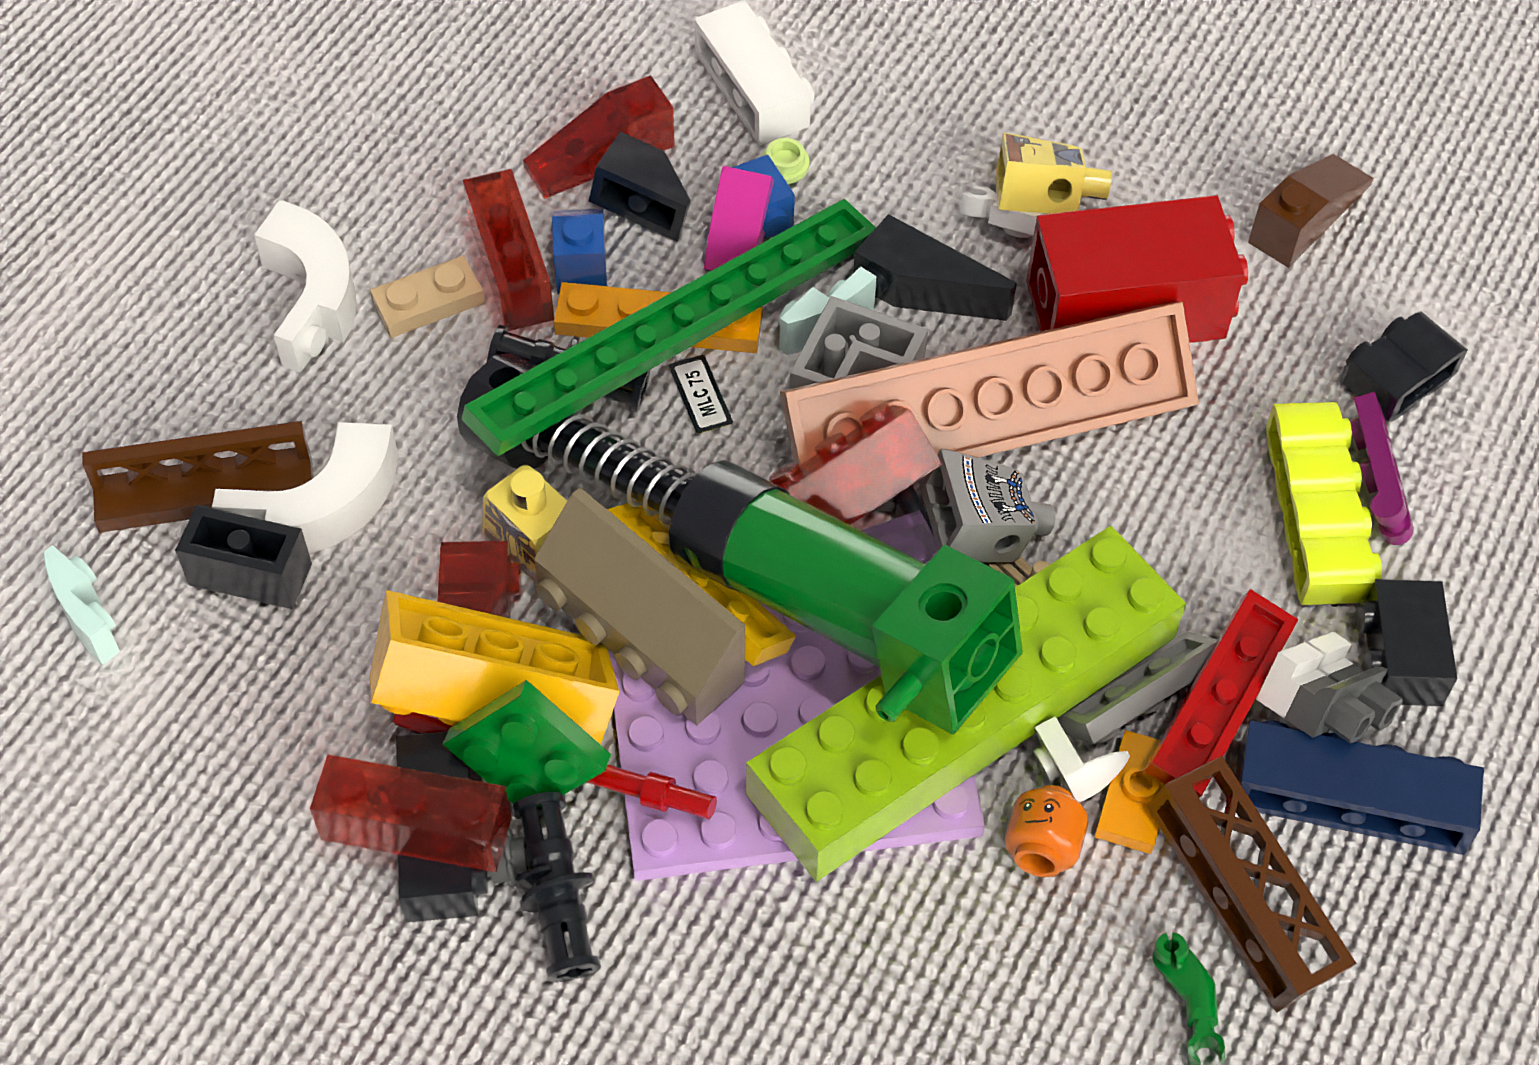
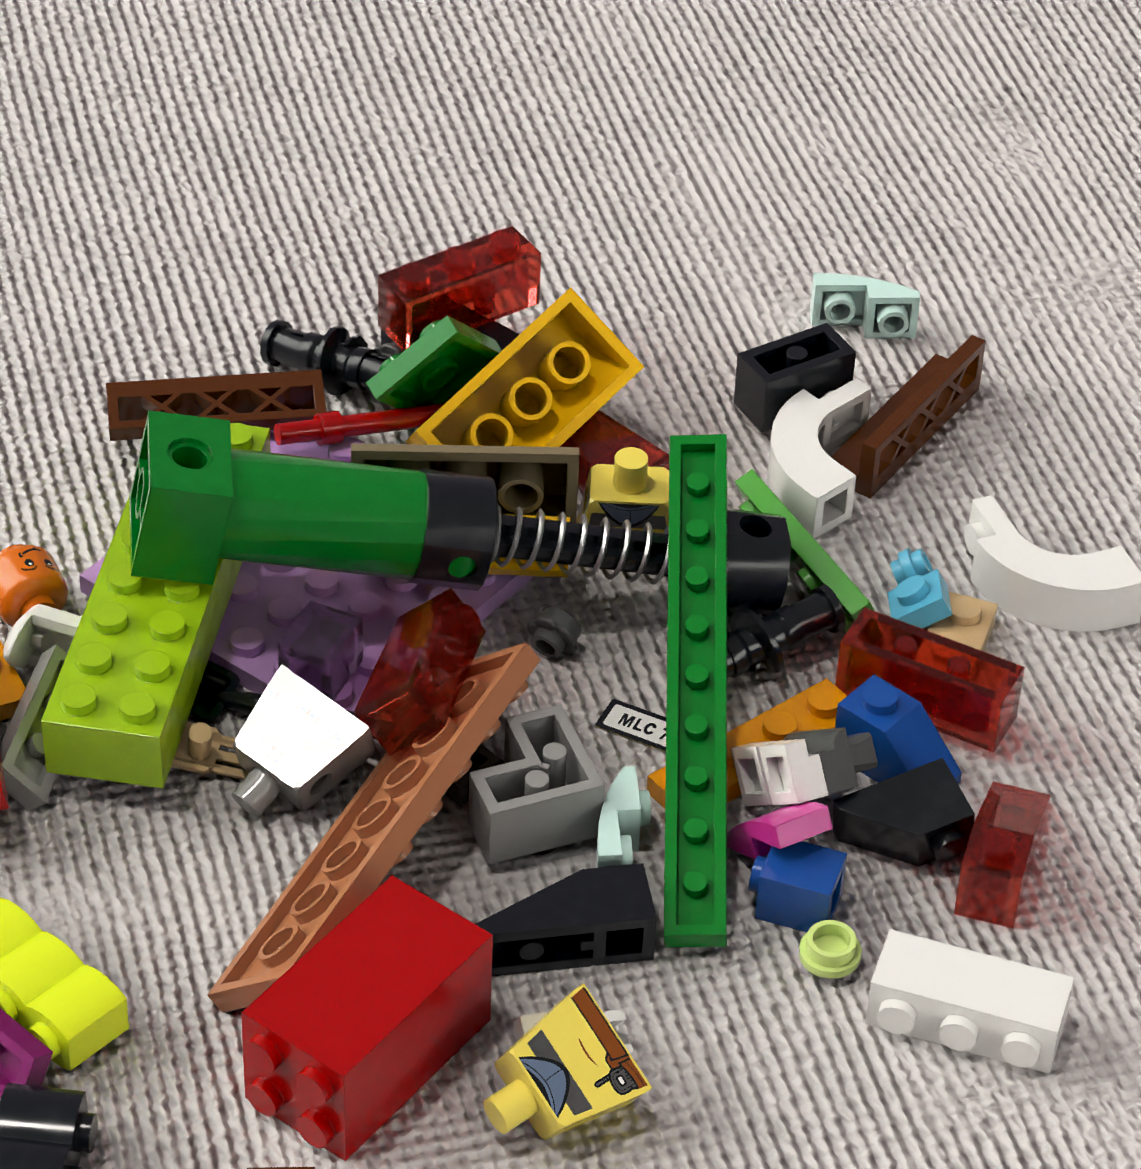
camera: 135 degrees right, 15 degrees down
none -> reddish brown fence [106,369,327,441]
none -> white hips [731,727,878,806]
none -> bright green plate [735,469,886,646]
none -> medium azure plate [887,548,953,638]

